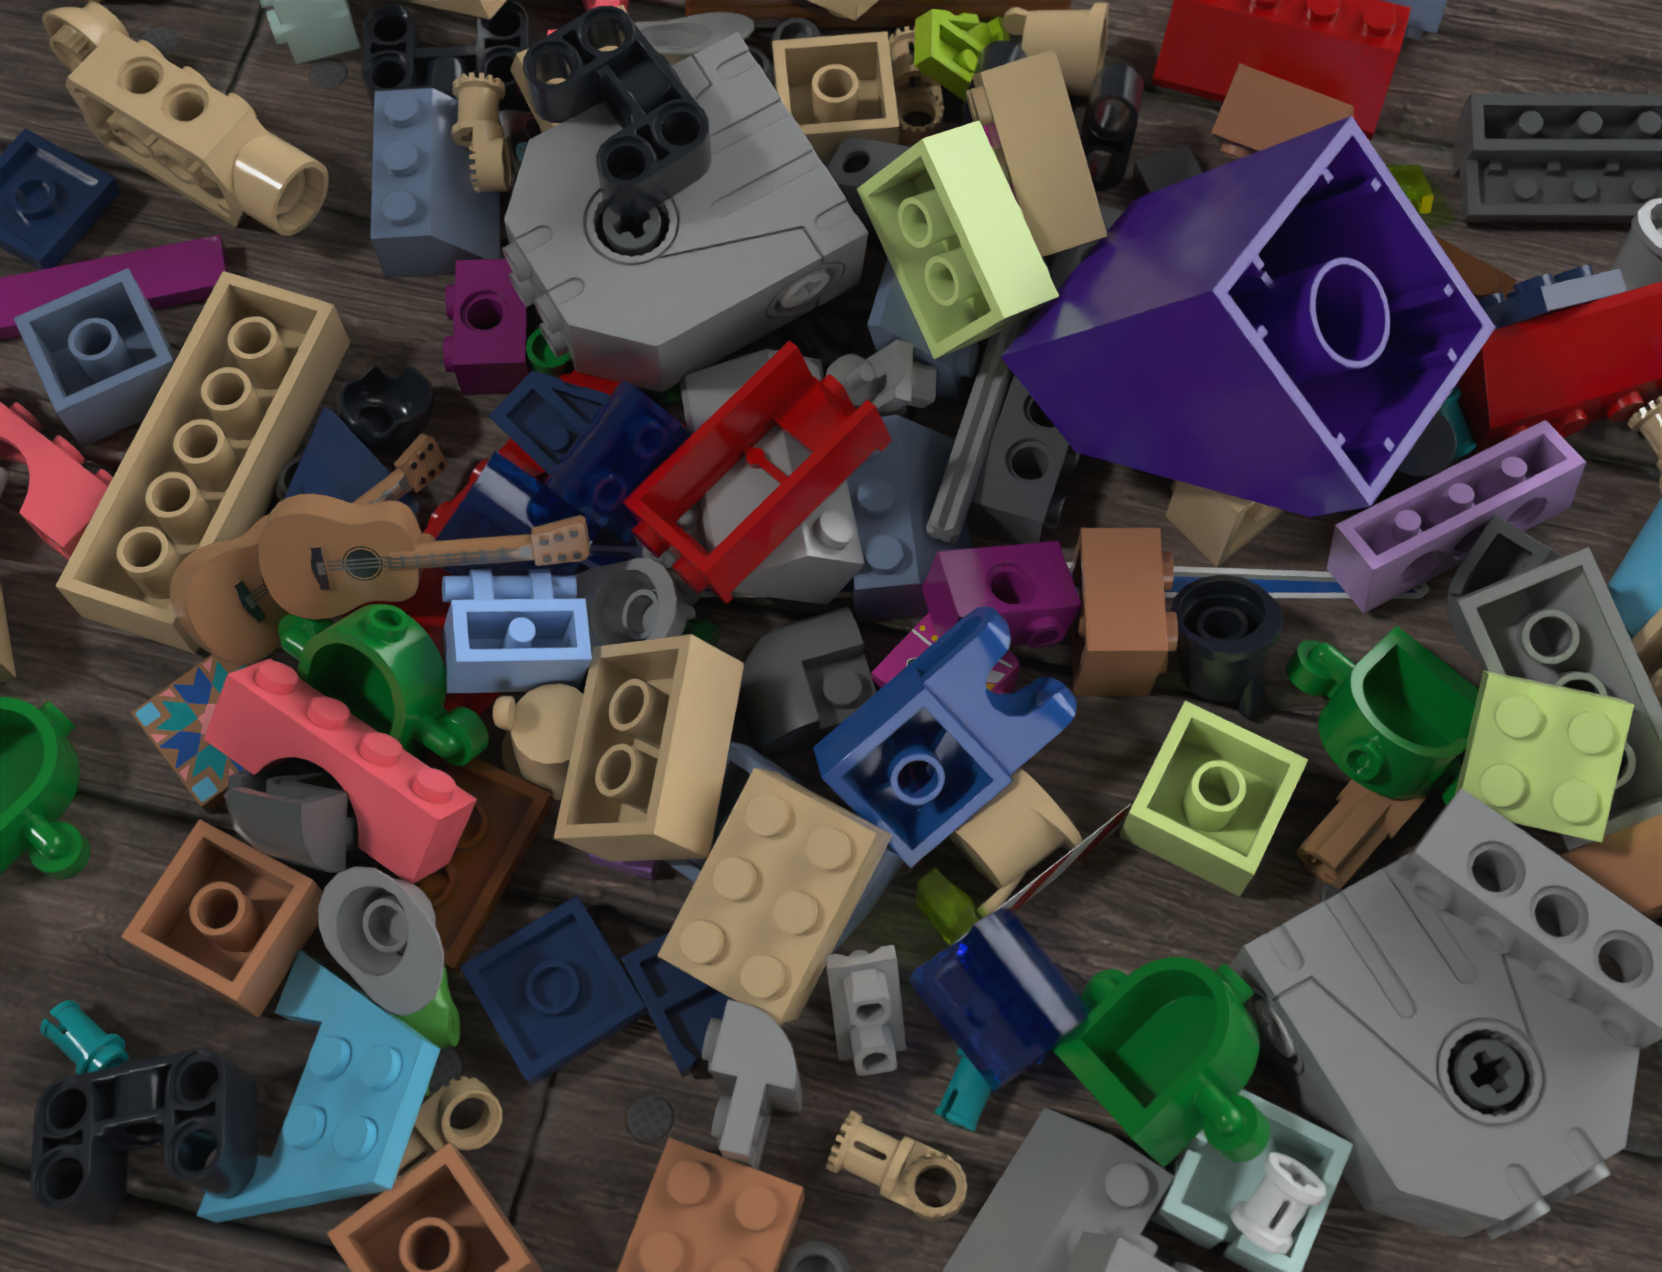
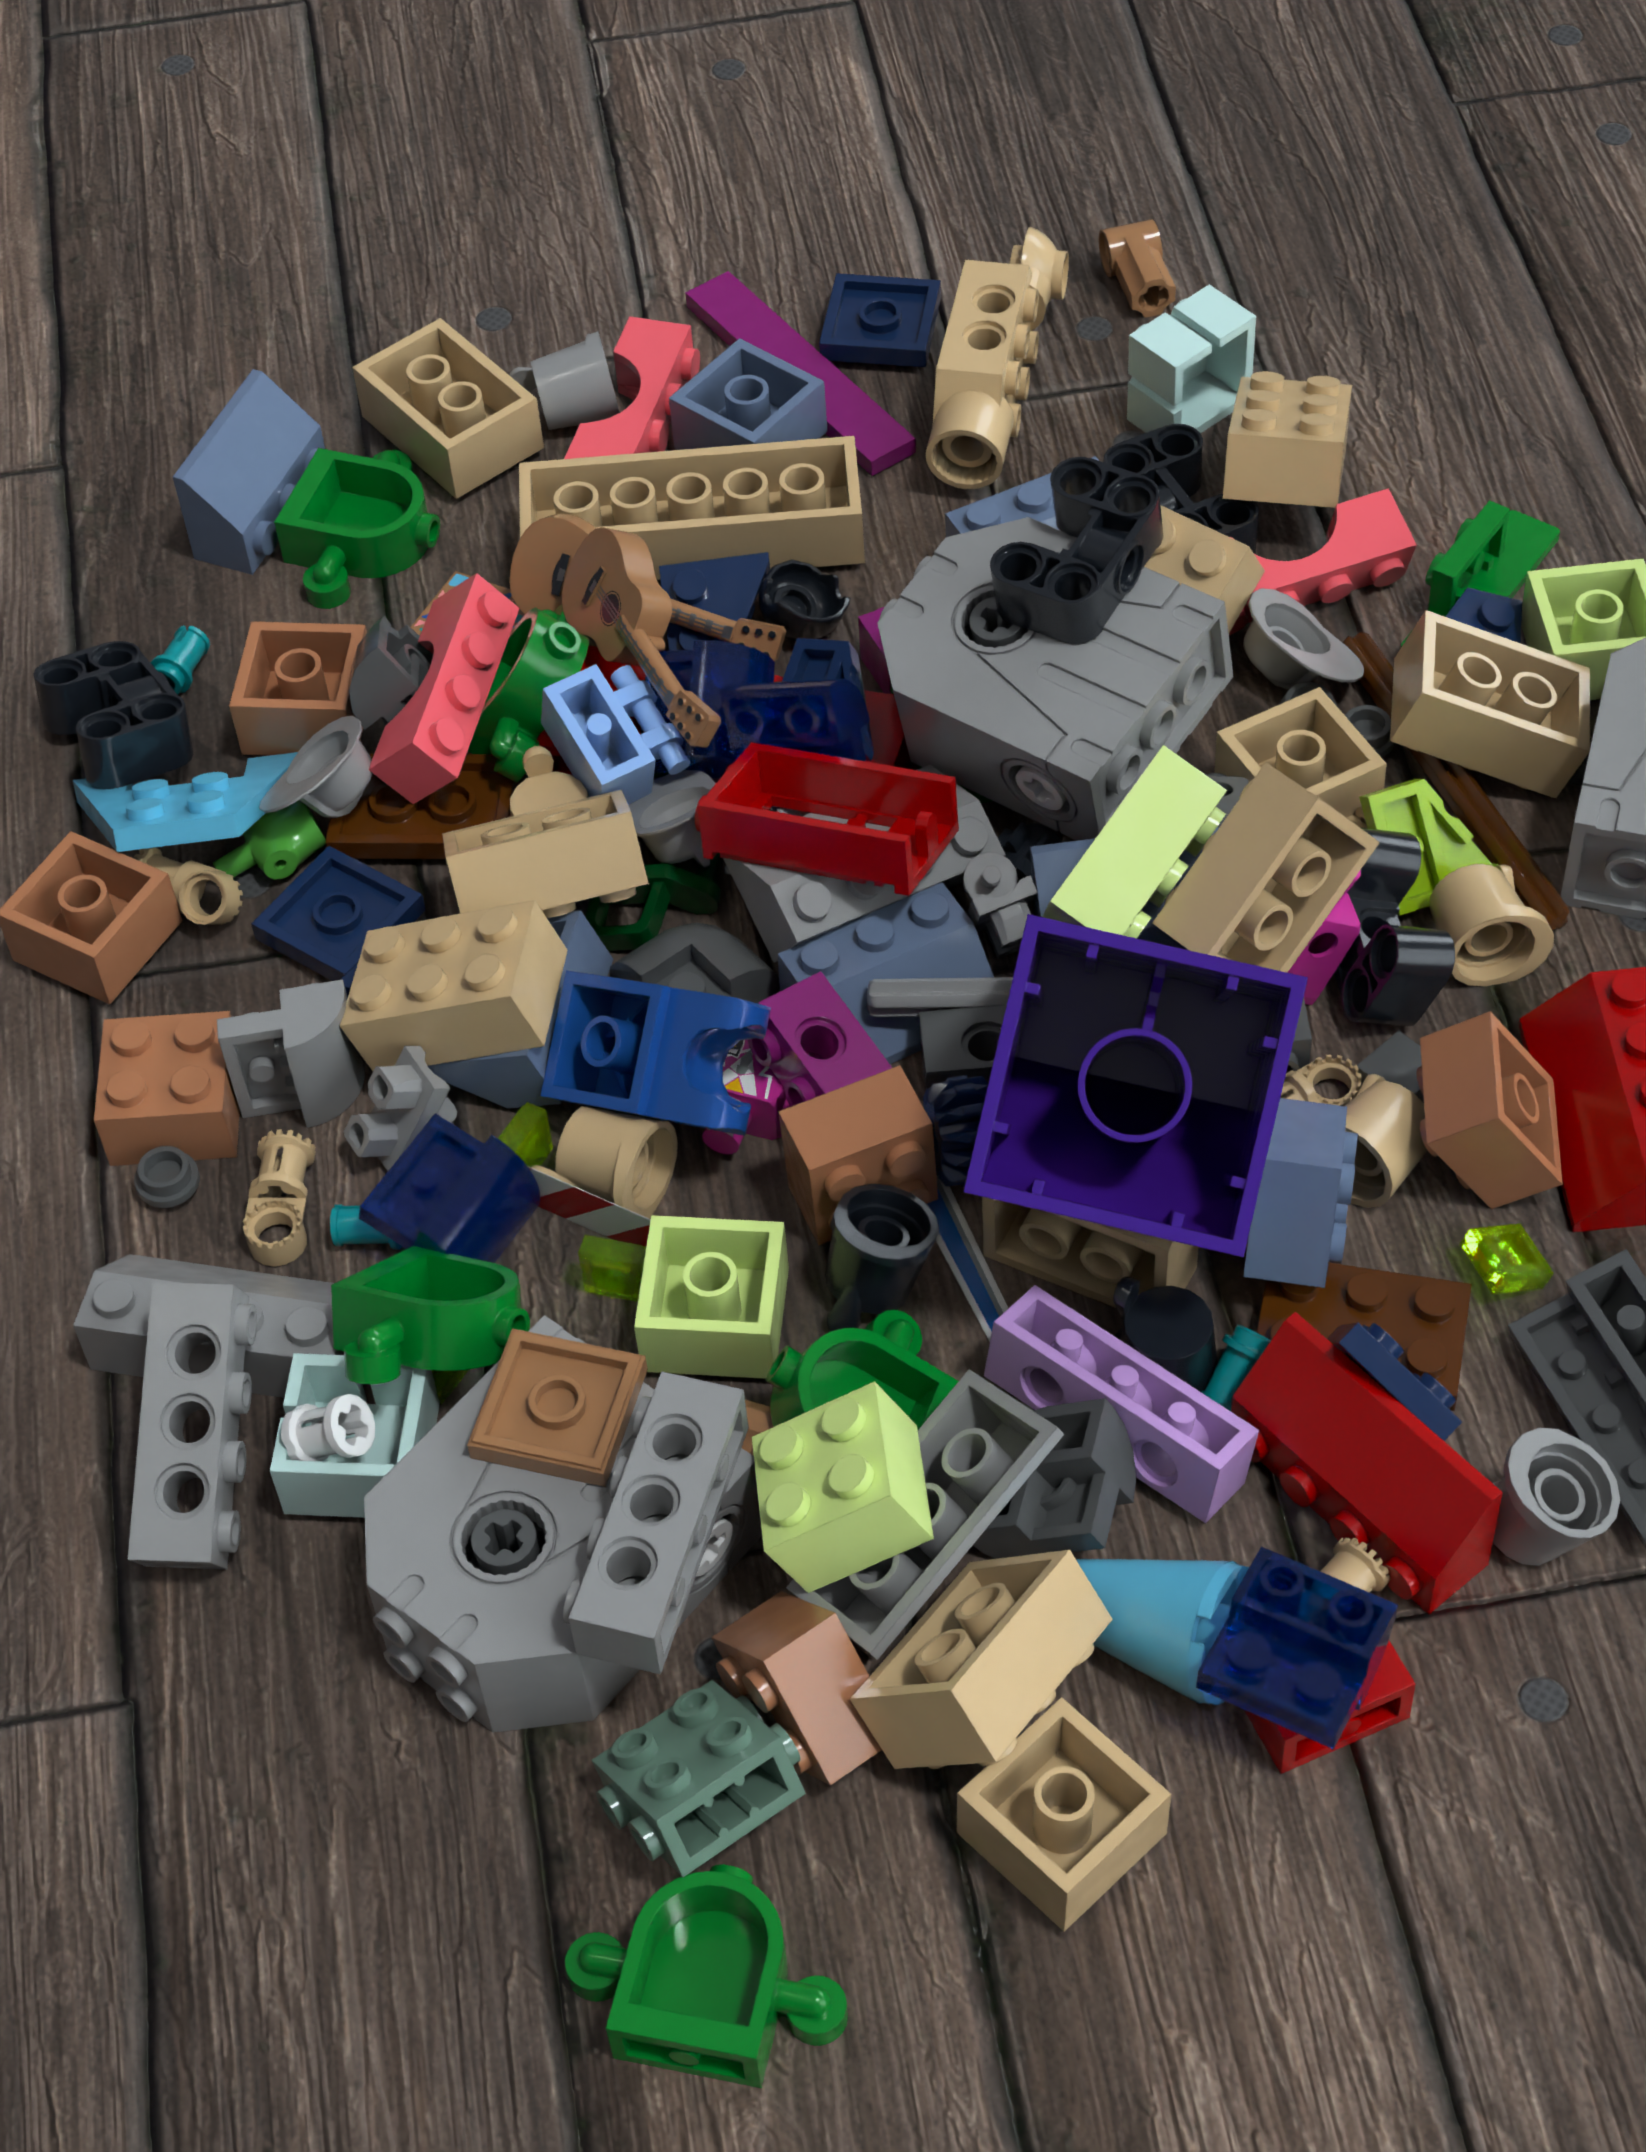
camera: 70 degrees right, 15 degrees down
none -> medium nougat tile [467,1328,648,1487]
none -> clear neon green tile [578,1234,646,1302]
none -> dark blue gear [923,1075,989,1187]

